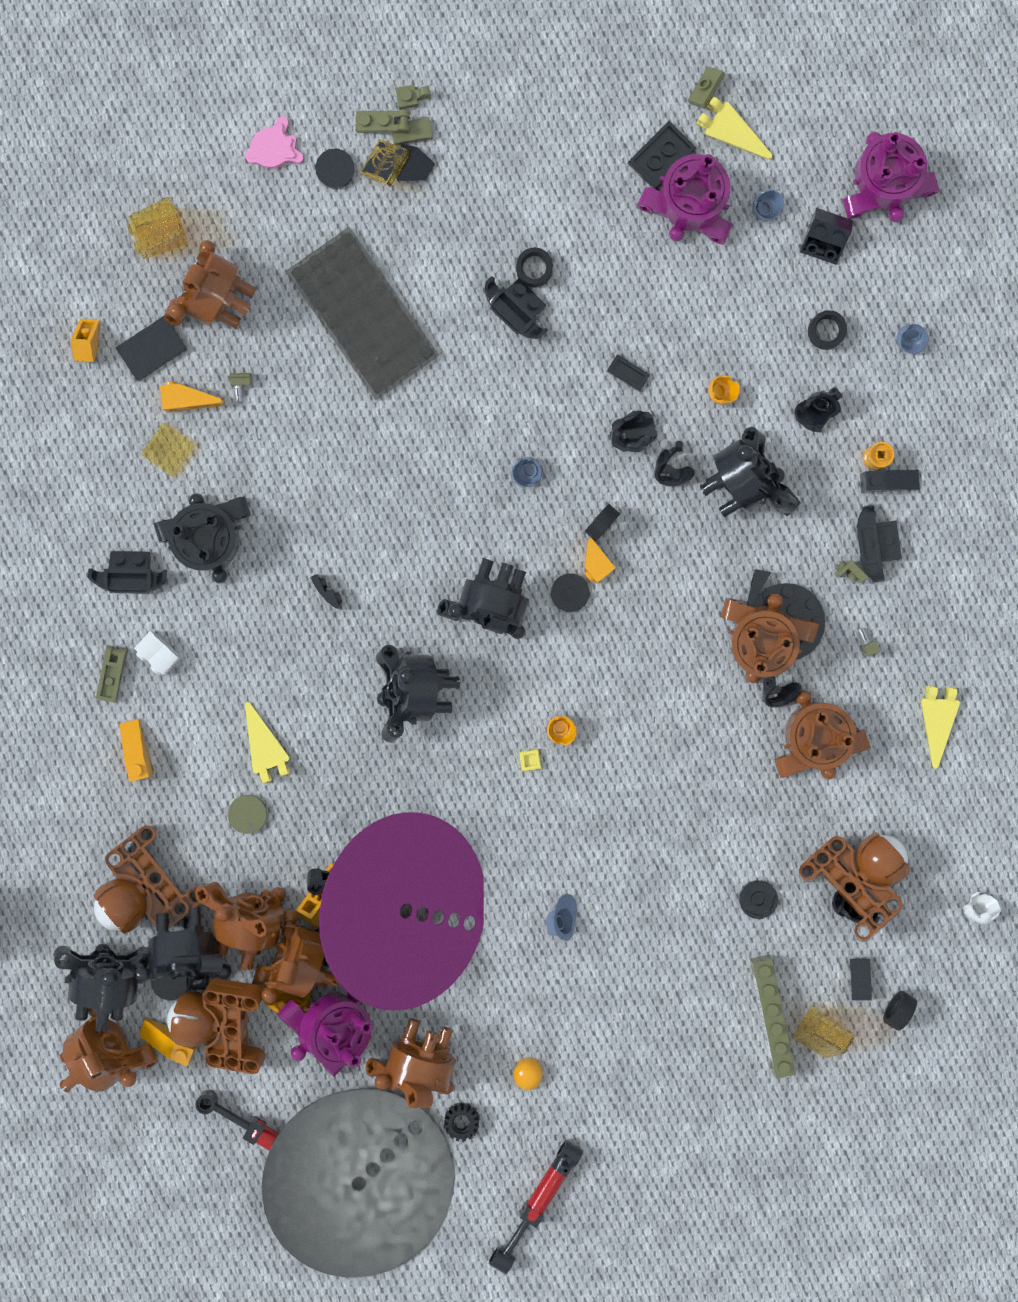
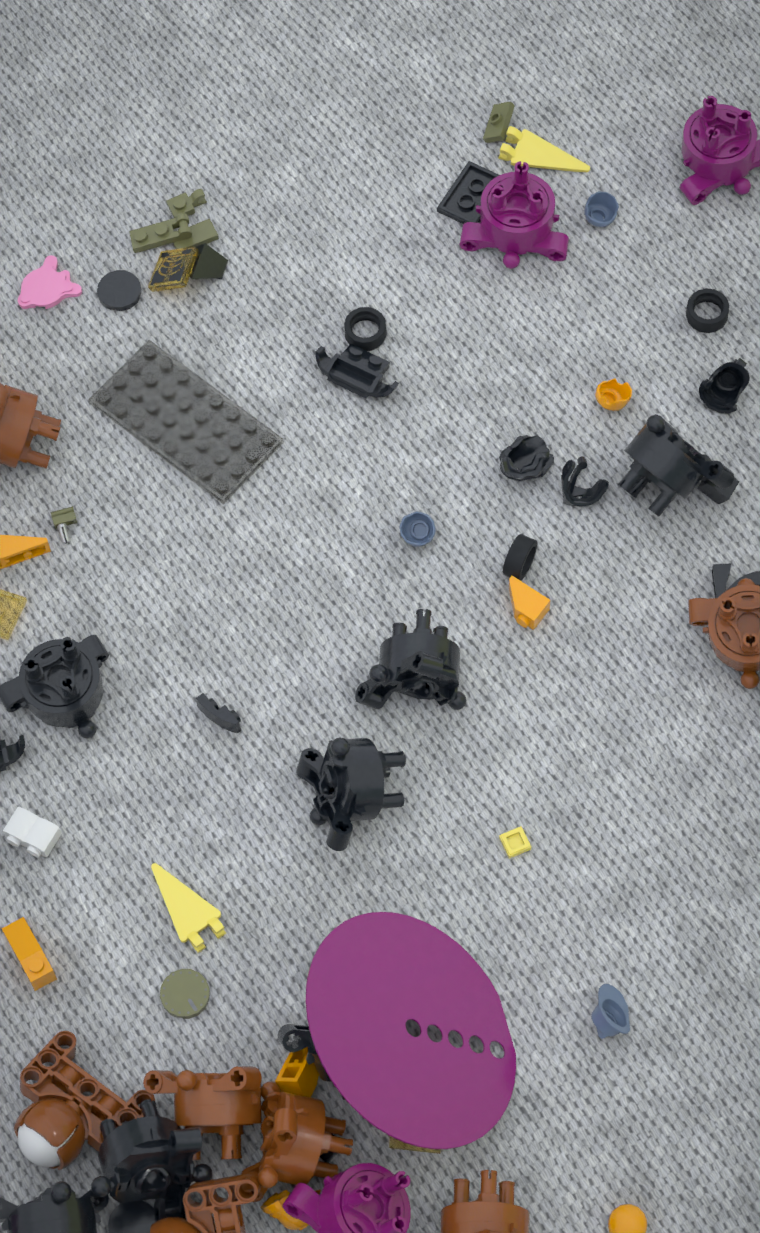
camera: 20 degrees left, 25 degrees down
light orange hair [547,715,577,746] -> none
black tile [551,574,589,612] -> none
black tile [606,354,650,392] -> none
black slope [800,208,853,265] -> none

